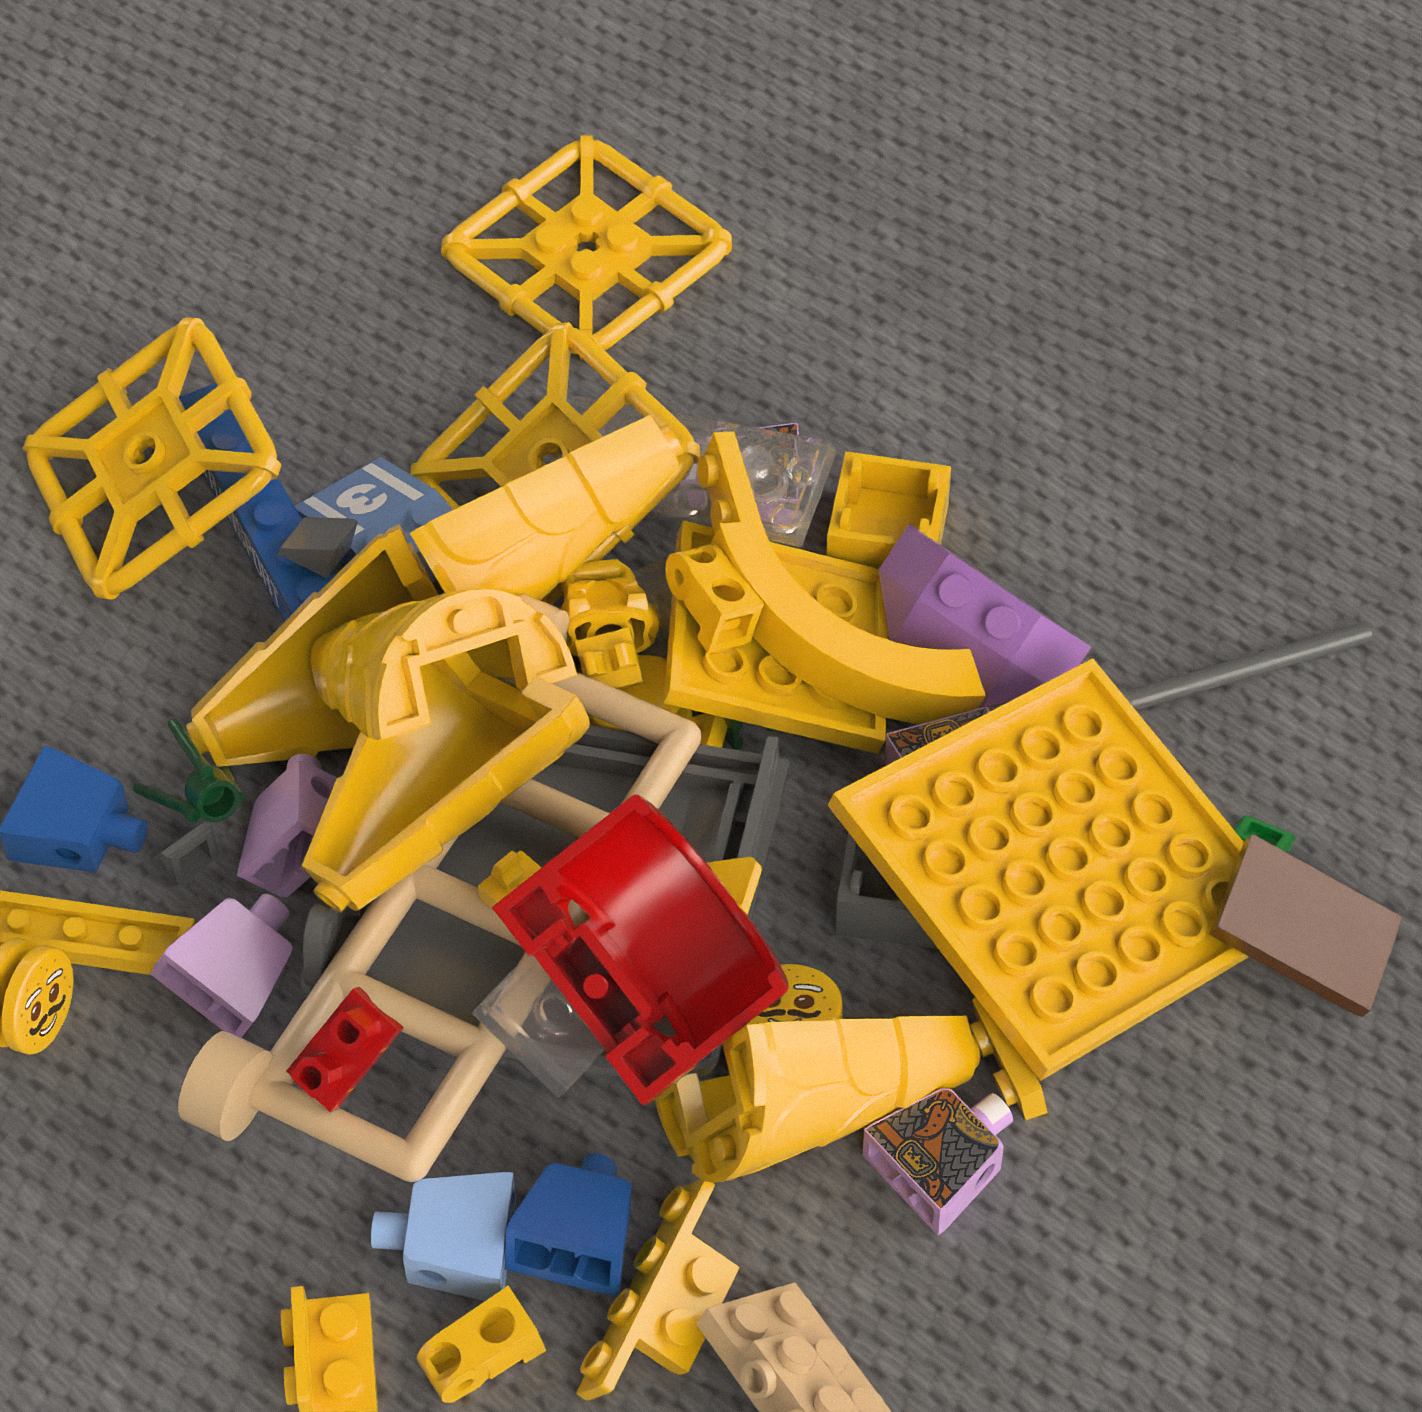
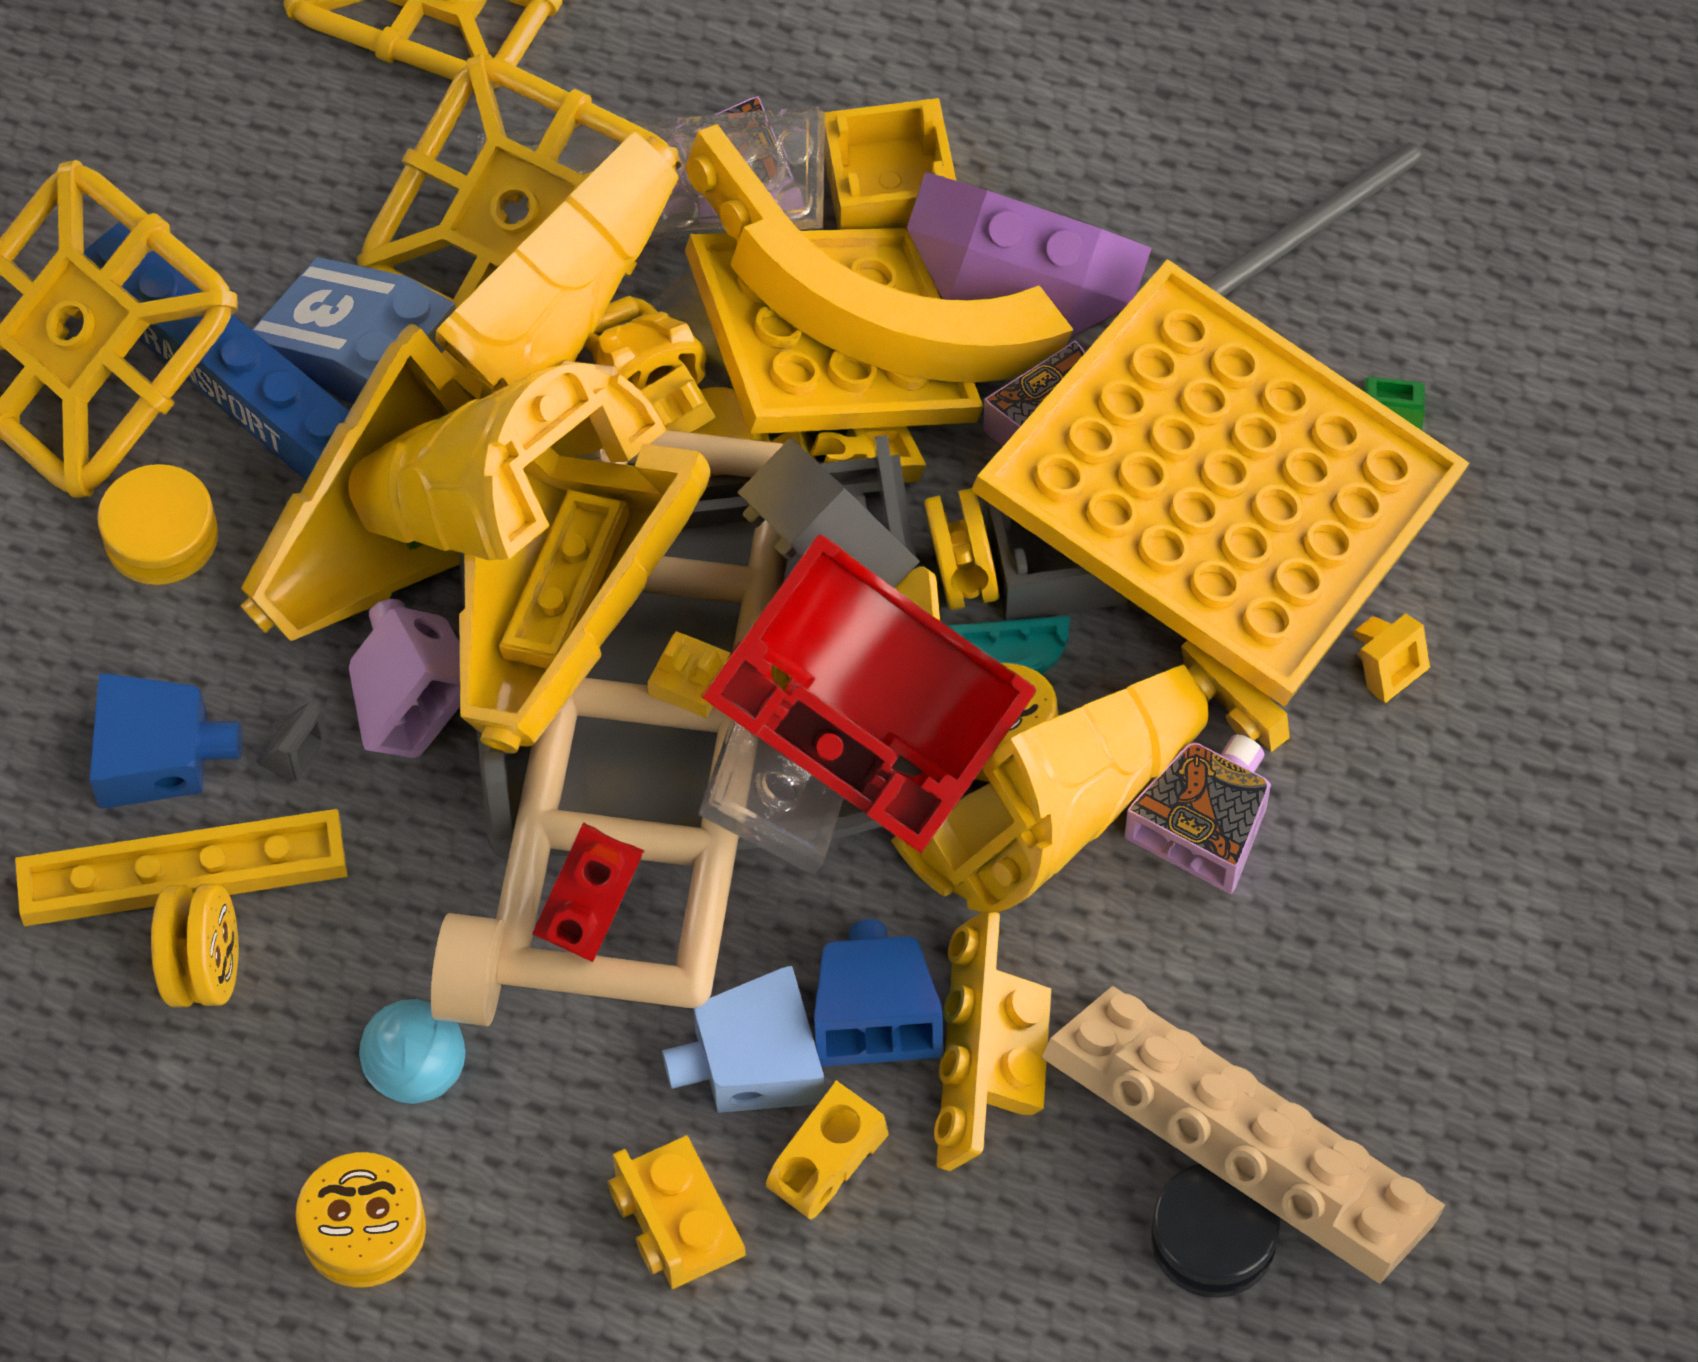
camera: 20 degrees left, 5 degrees up
dark green plant [133,718,246,823] -> none
lavender torso [150,894,293,1038] -> none
dark grey slope [278,517,358,578] -> none
yellow leg [665,544,764,653] -> none
tile [1209,834,1402,1017] -> none
none -> yellow head [97,464,218,585]
none -> yellow head [295,1152,426,1287]
none -> medium azure piece [359,999,465,1104]
none -> yellow tile [499,489,630,668]
none -> dark grey container [737,437,920,588]
none -> yellow plate [810,426,926,483]
none -> yellow head [924,488,1000,611]
none -> teal tile [946,616,1070,674]
none -> yellow tile [1353,613,1430,703]

